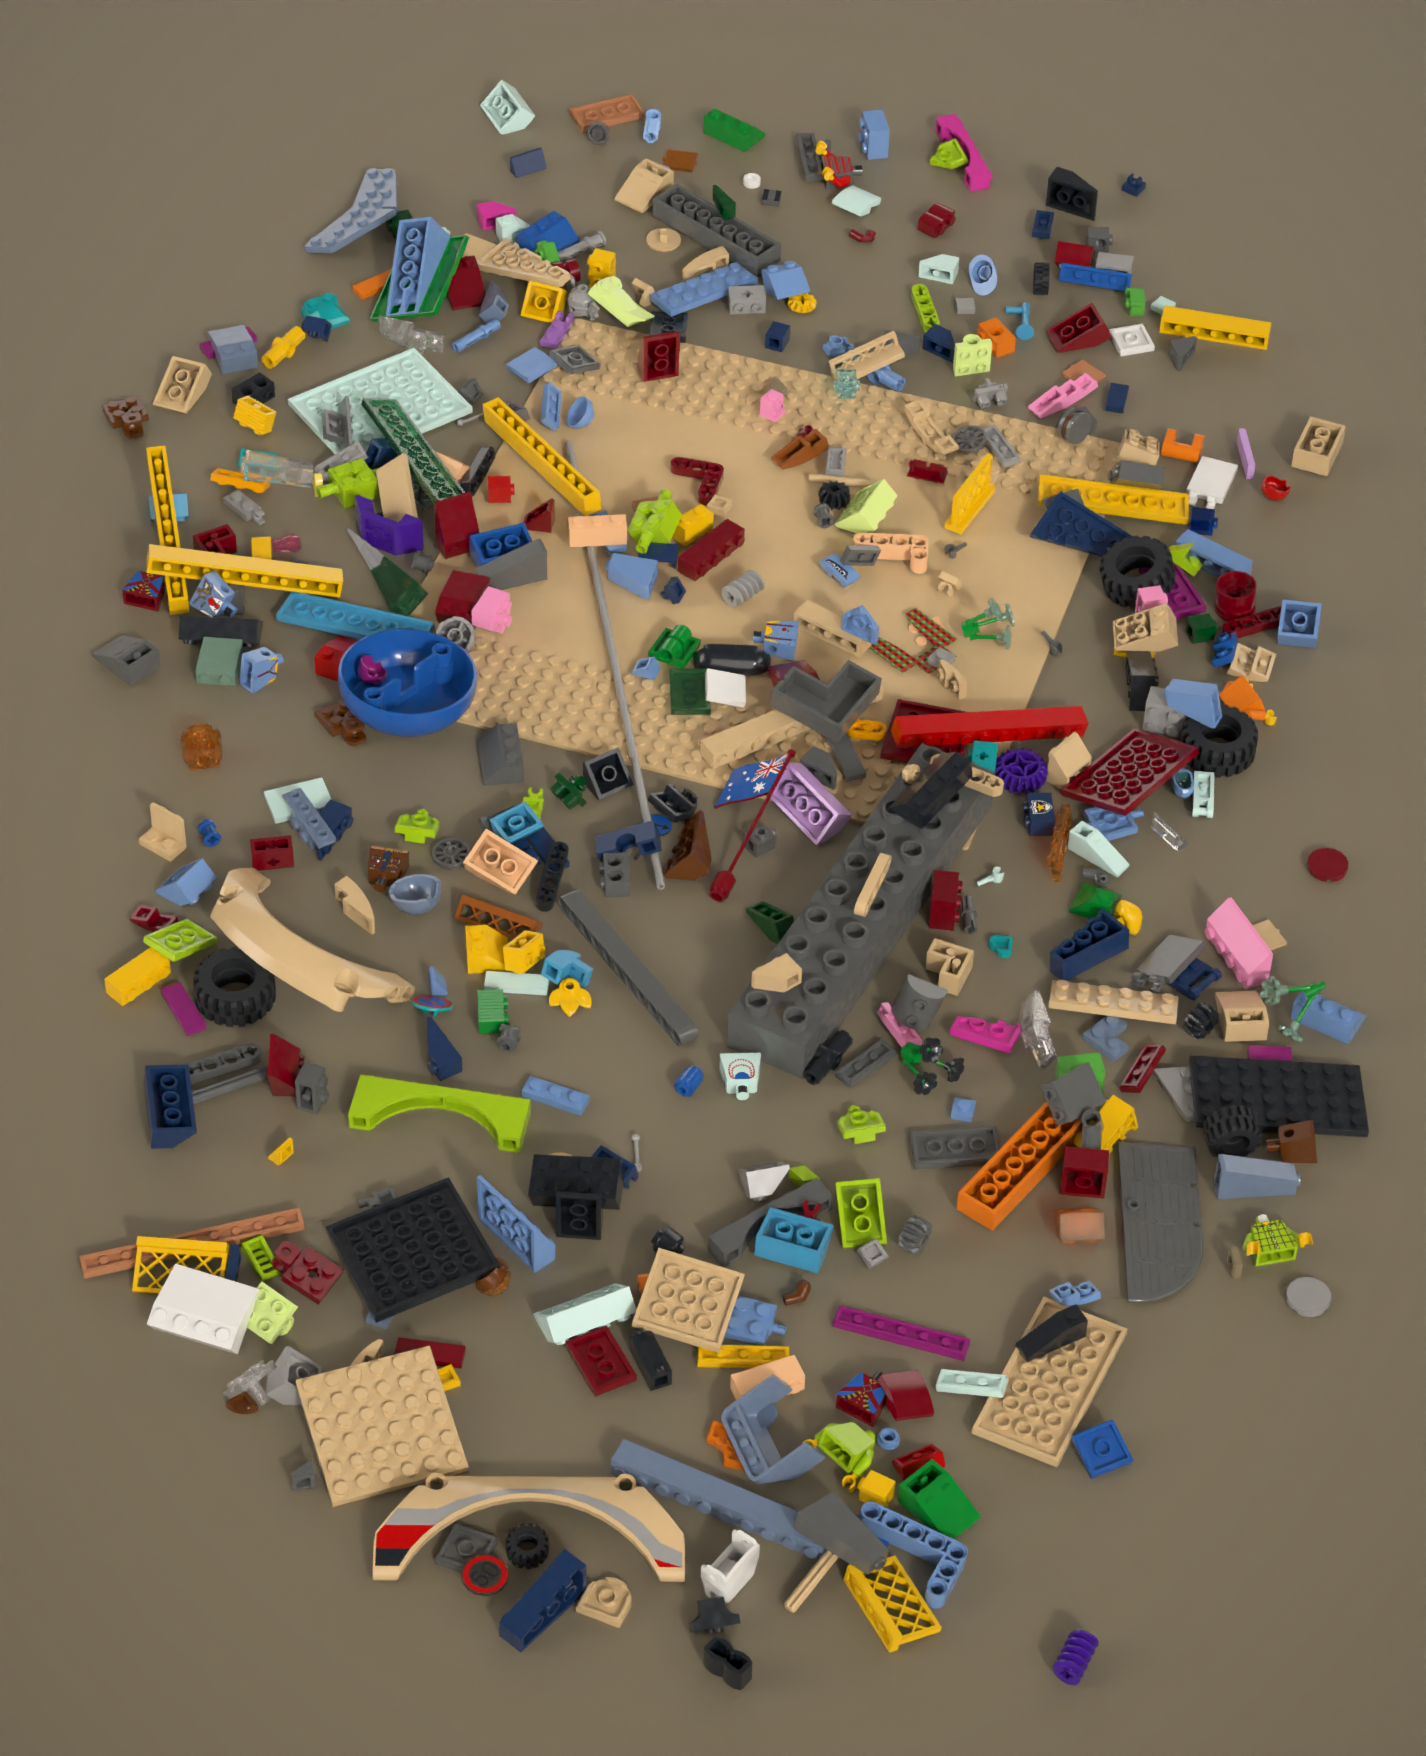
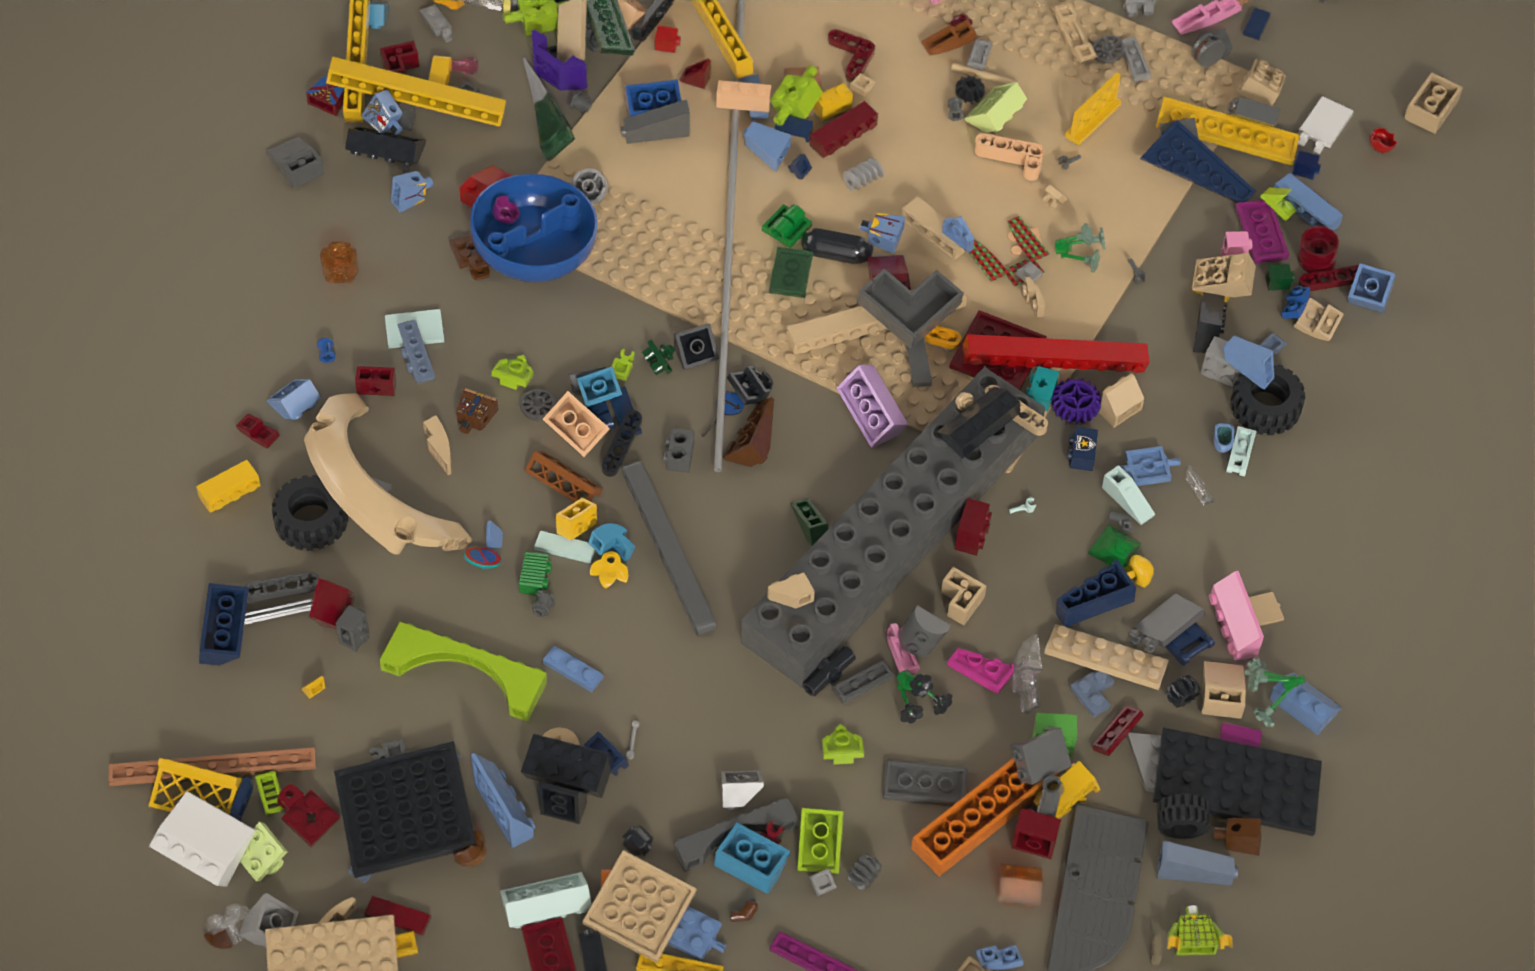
camera: 10 degrees right, 10 degrees up
tan bracket [139,802,187,862] -> none
lime tile [143,918,217,962] -> none
magenta tile [161,982,207,1036] -> none
sand green brick [196,637,244,686] -> none
dark azure plate [276,592,435,639] -> none
dark blue slope [317,799,353,861] -> none
sand blue cylinder [389,874,441,915] -> none
dark blue slope [427,1016,462,1081] -> none
dark red slope [434,491,480,560] -> none
dark red slope [435,570,491,630] -> none
yellow slope [465,925,509,974] -> none
bright pink brick [472,586,512,634] -> none
dark grey slope [477,723,524,786] -> none
dark blue arch [595,820,662,862] -> none
medium blue slope [632,657,661,679] -> none
blue brick [674,1066,703,1097] -> none
white tile [705,668,746,708] -> none
flag [709,749,796,902] -> none
light aqua torso [719,1053,761,1100] -> none
flat silver brick [744,824,776,858] -> none
lime slope [788,1165,820,1187] -> none
dark grey slope [800,746,837,790] -> none
medium blue slope [819,553,861,588] -> none
dark grey plate [840,545,881,566] -> none
tan beam [854,853,892,917] -> none
dark red hinge [907,459,948,484] -> none
medium blue plate [951,1097,976,1123] -> none
dark grey axle [961,895,978,934] -> none
teal tile [988,935,1013,958] -> none
clear orange hinge [1047,804,1073,882] -> none
dark red plate [1061,728,1199,816] -> none
black tyre [1099,535,1176,609] -> none
orange connector [1161,428,1205,463] -> none
orange torso [1219,675,1277,726] -> none
lavender tile [1236,428,1255,479] -> none
dark red tile [1307,848,1349,882] -> none

